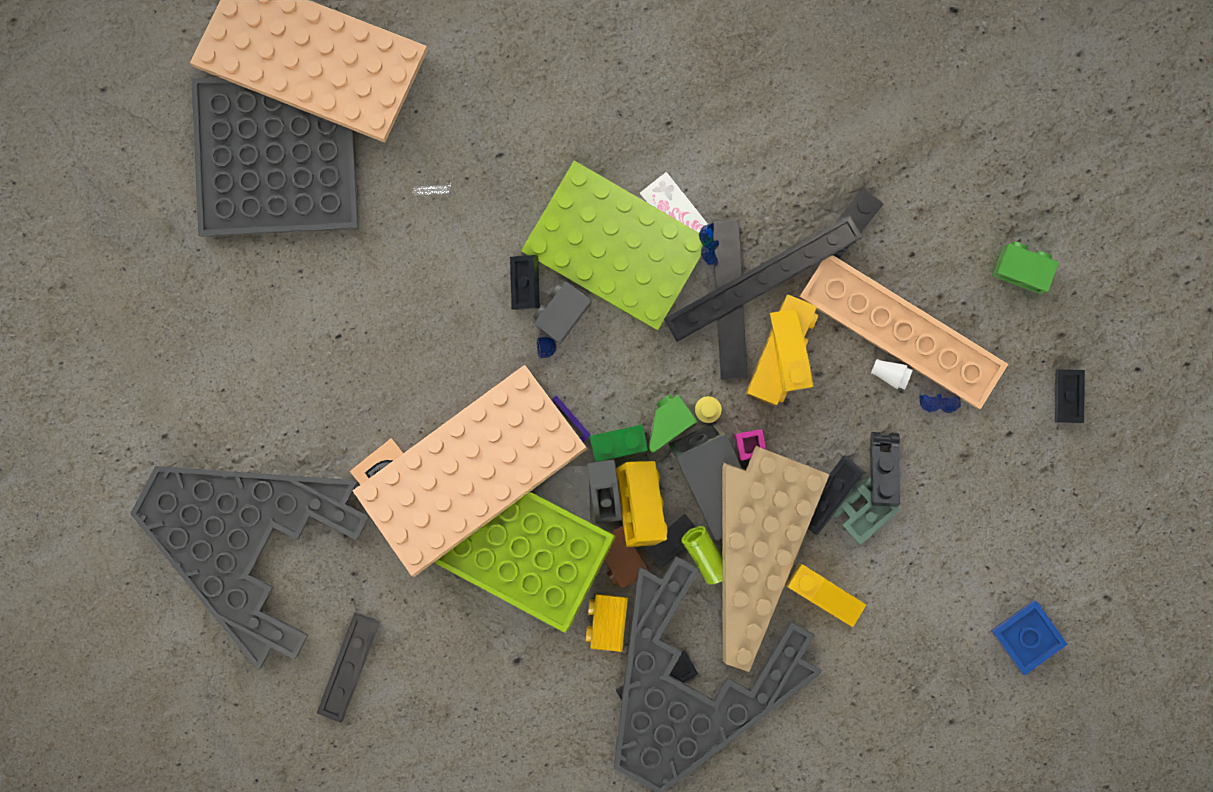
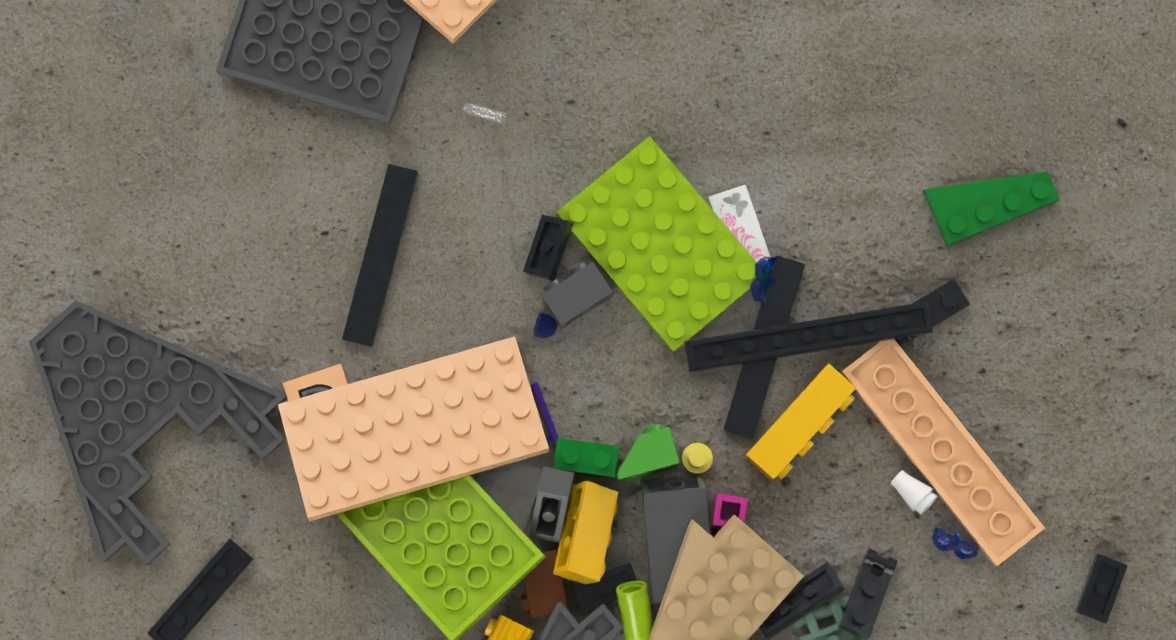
camera: 20 degrees right, 5 degrees down
yellow slope [770,309,813,392] -> none
bright green brick [992,242,1059,294] -> none
none -> black tile [342,164,418,348]
none -> green wing [923,172,1060,247]

